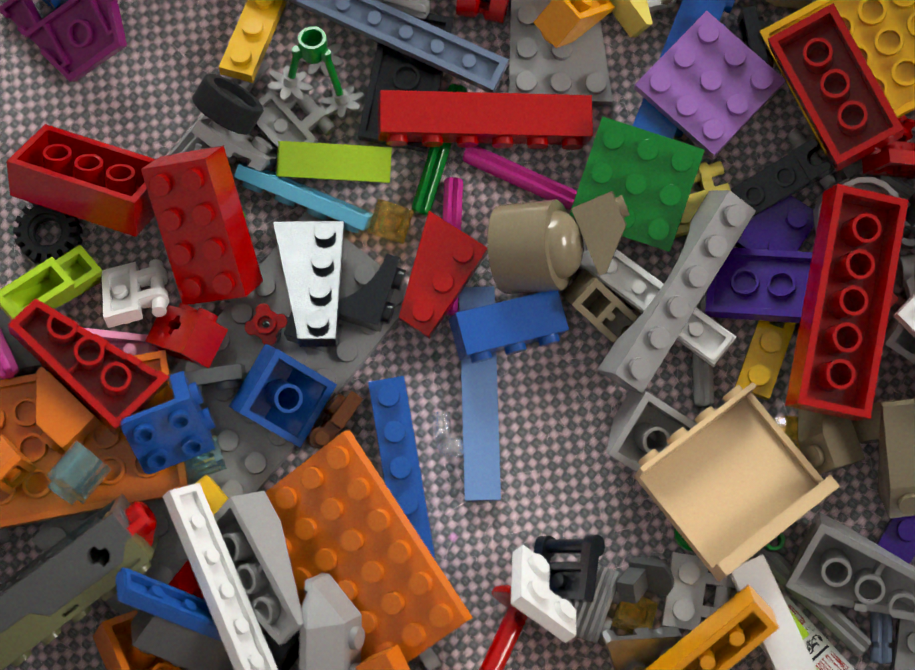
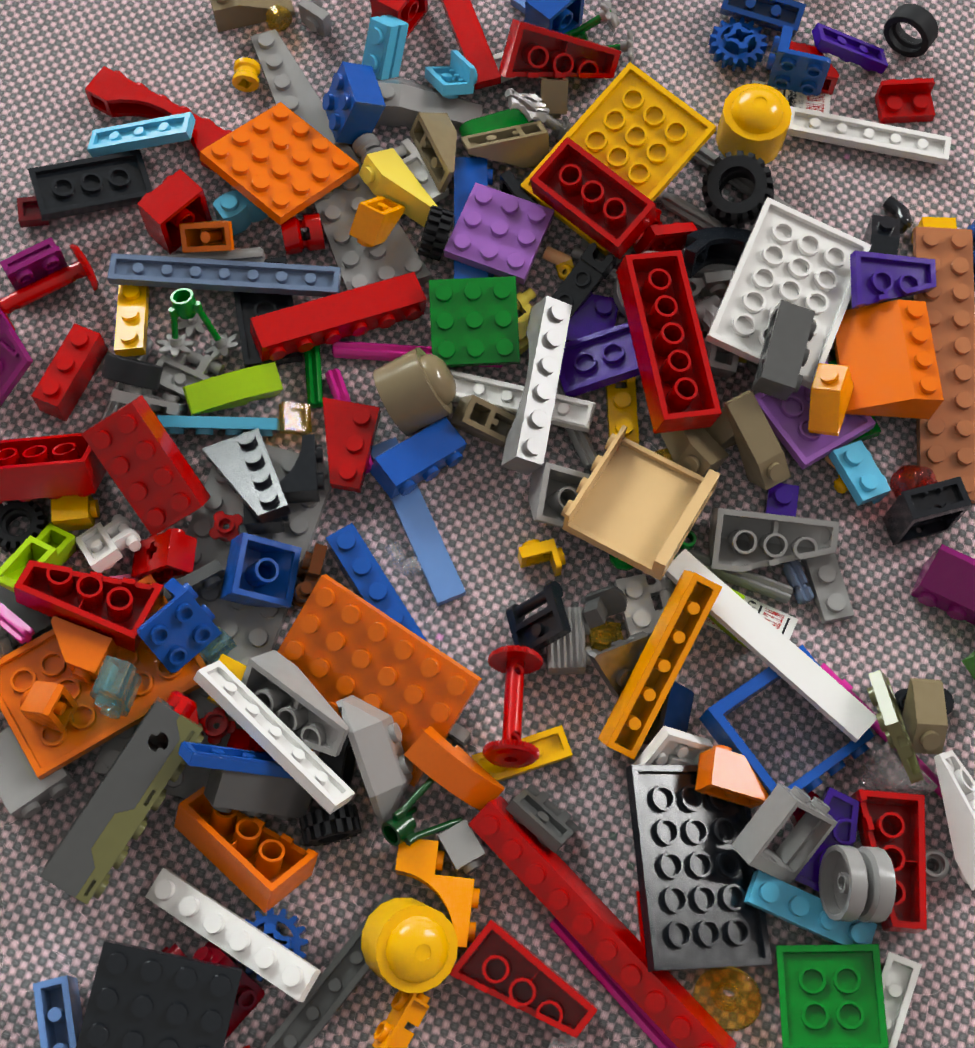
camera: 30 degrees left, 10 degrees down
white plate [511,545,576,643] -> none
dark tan slope [571,191,630,276] -> none
none -> red brick [31,323,108,422]
none -> yellow brick [51,495,100,531]
none -> red plate [199,707,236,745]
none -> black tyre [418,205,454,261]
none -> yellow bracket [517,538,566,577]
none -> arm [543,246,575,281]

